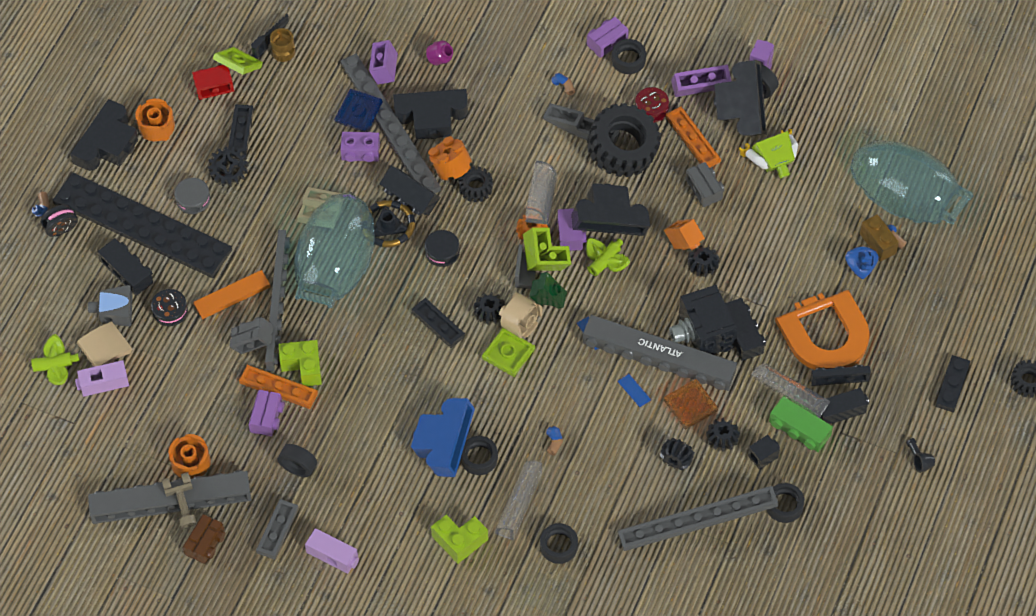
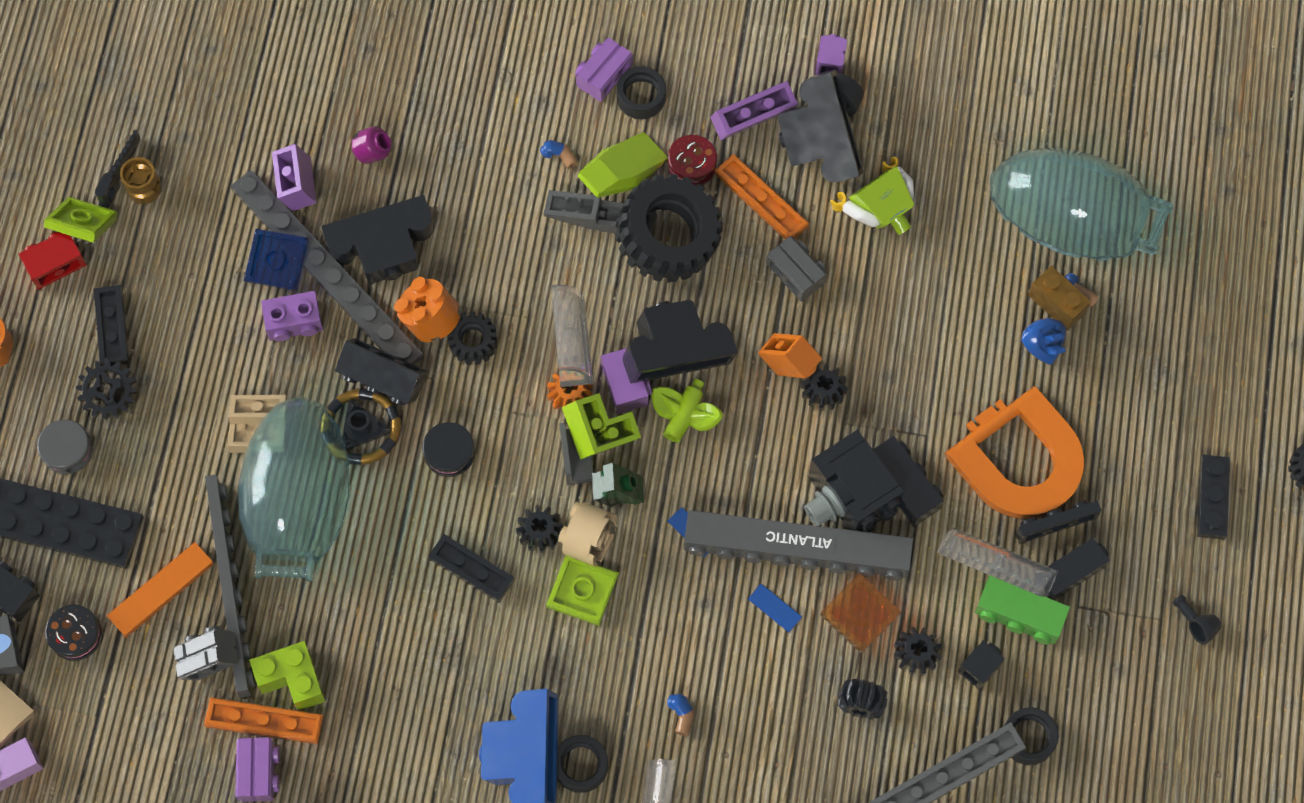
camera: 15 degrees left, 10 degrees up
none -> lime piece [578,132,668,198]

